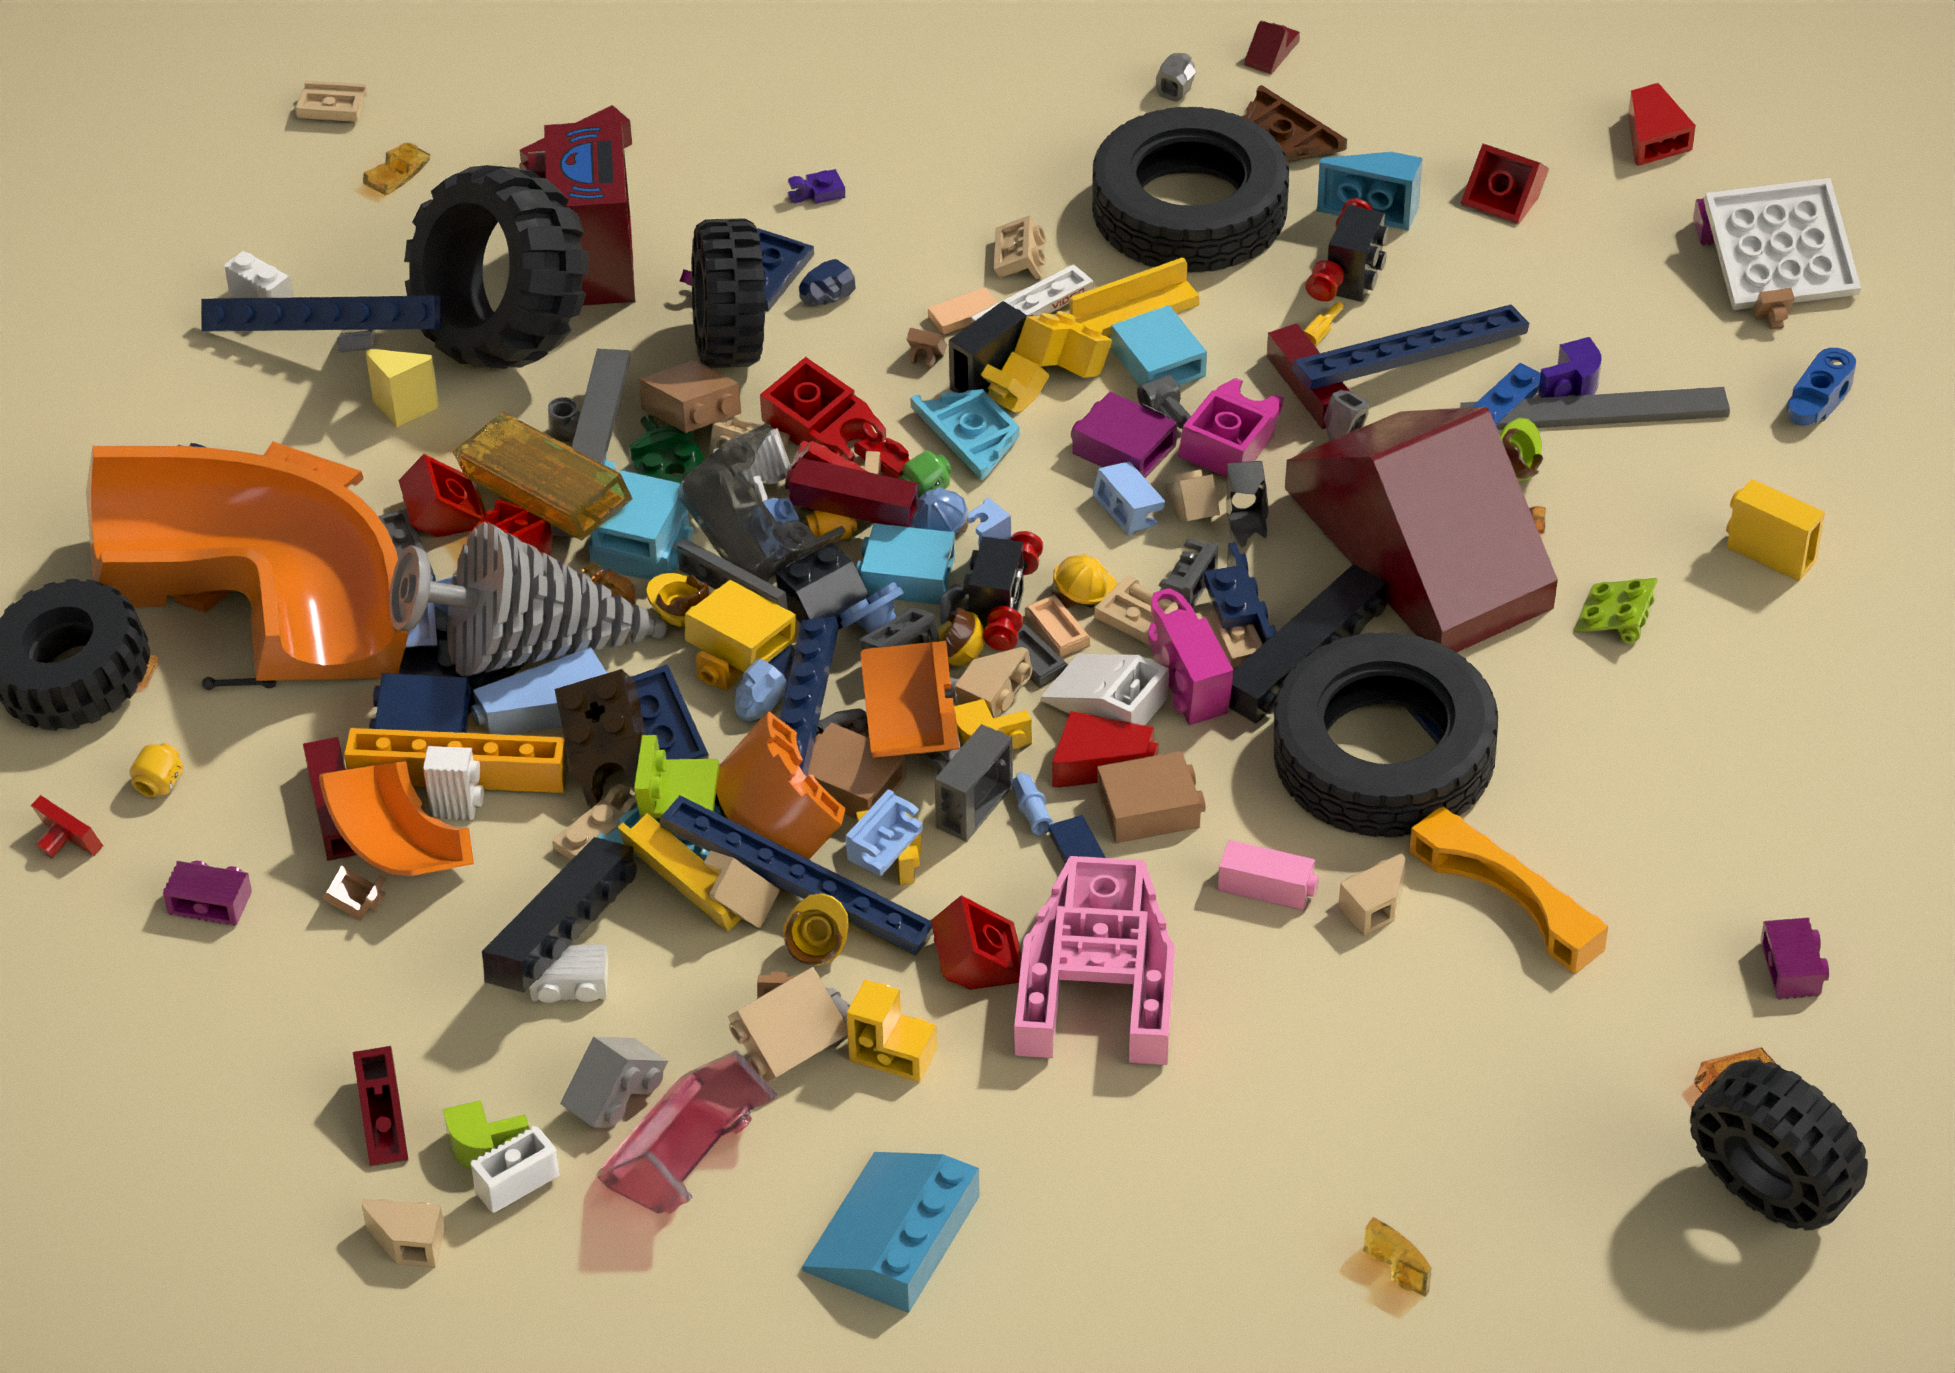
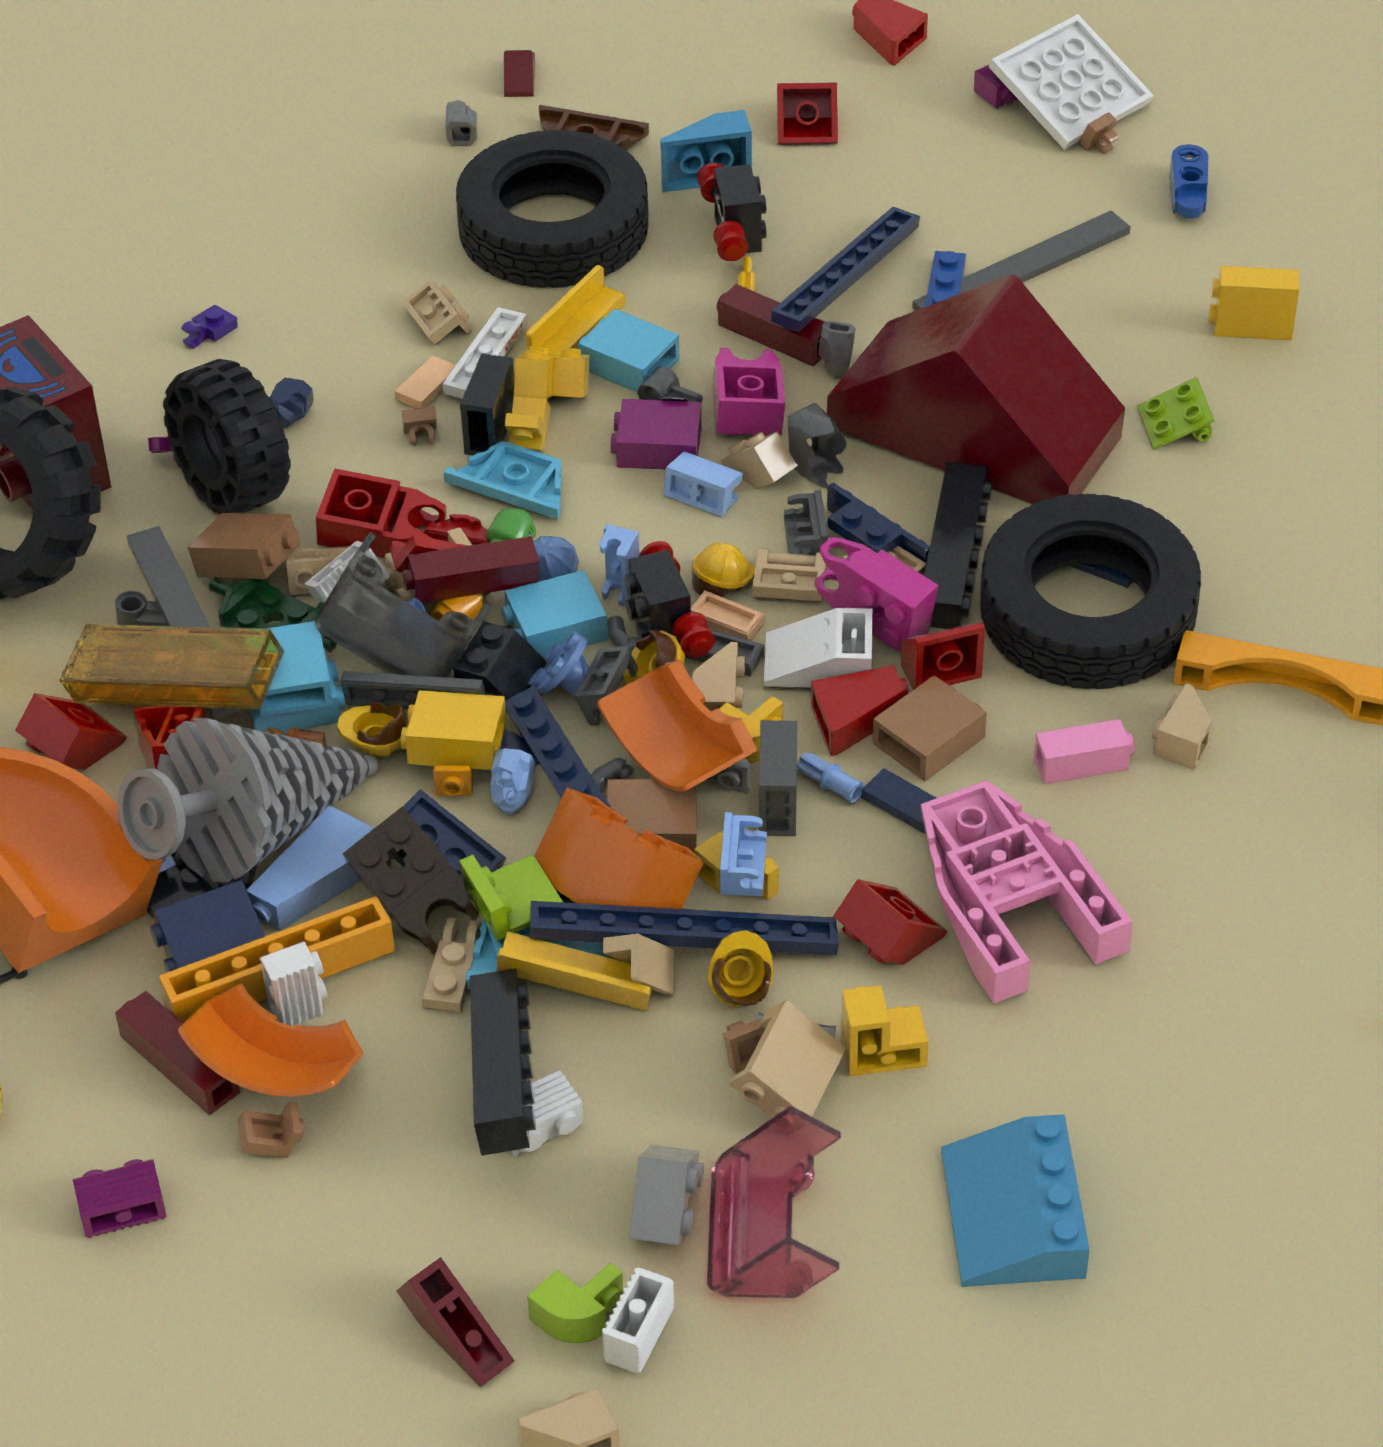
camera: 30 degrees left, 0 degrees up
dark purple brick [1538,337,1602,398] -> none
none -> red slope [900,622,985,690]

